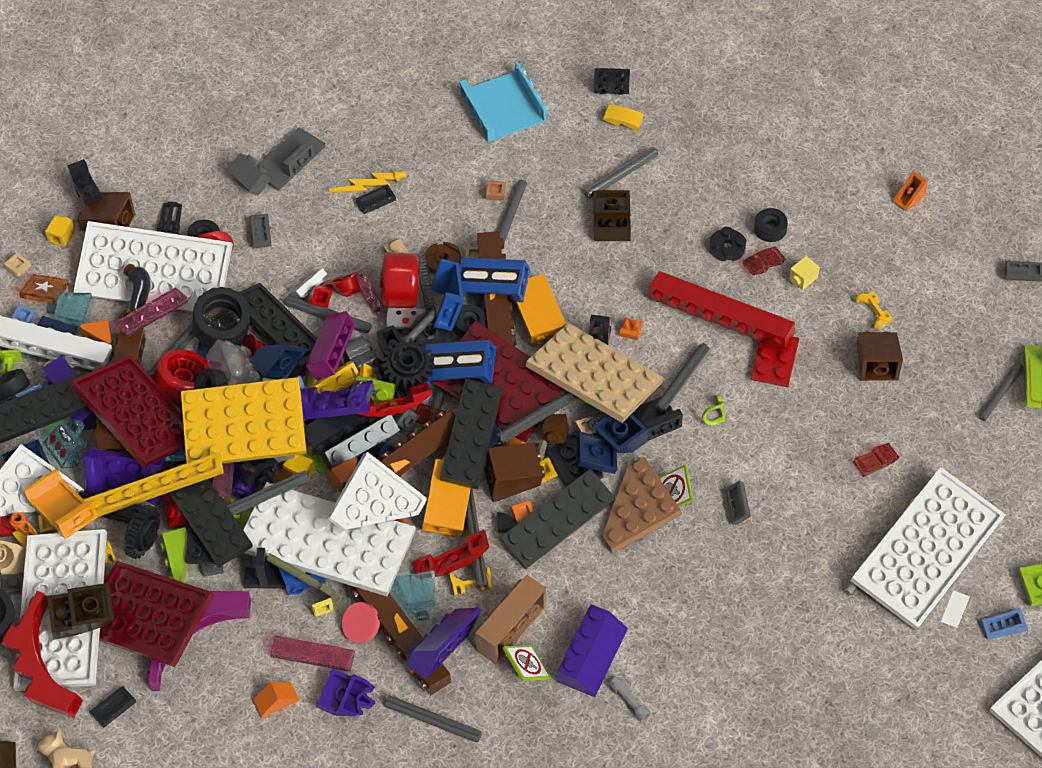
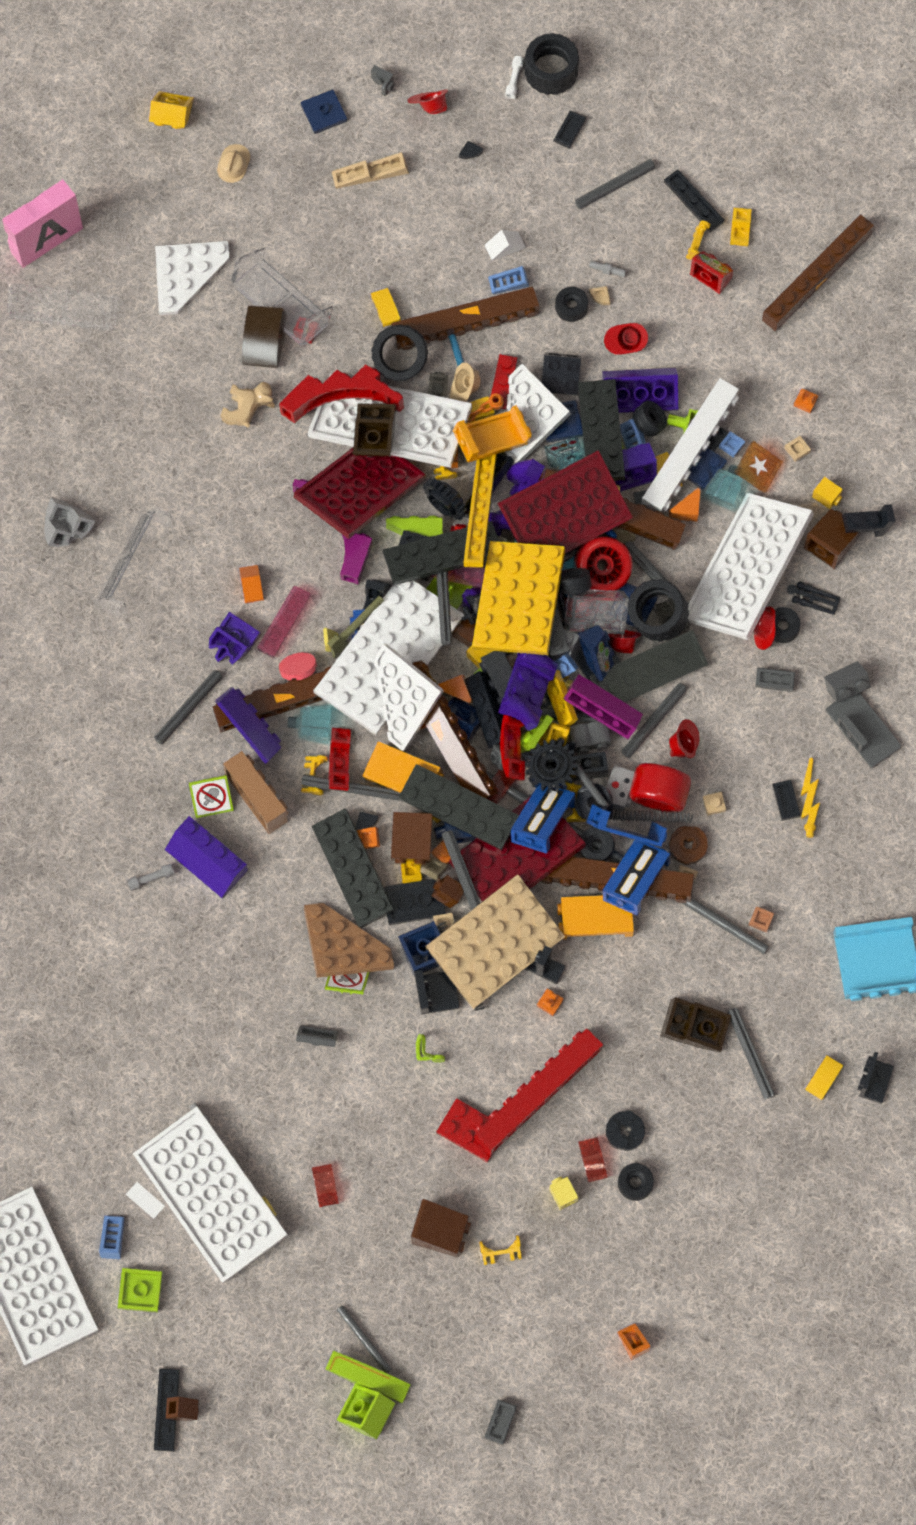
camera: 105 degrees right, 15 degrees up
black tile [90,686,136,728] -> none
clear pink plate [115,287,188,337] -> none
black piece [118,263,151,327] -> none
white plate [290,268,327,298] -> none
red slope [307,286,333,307] -> none
clear pink slope [355,272,380,313] -> none
dark blue plate [577,432,617,474] -> none
dark grey axle [655,343,710,412] -> none

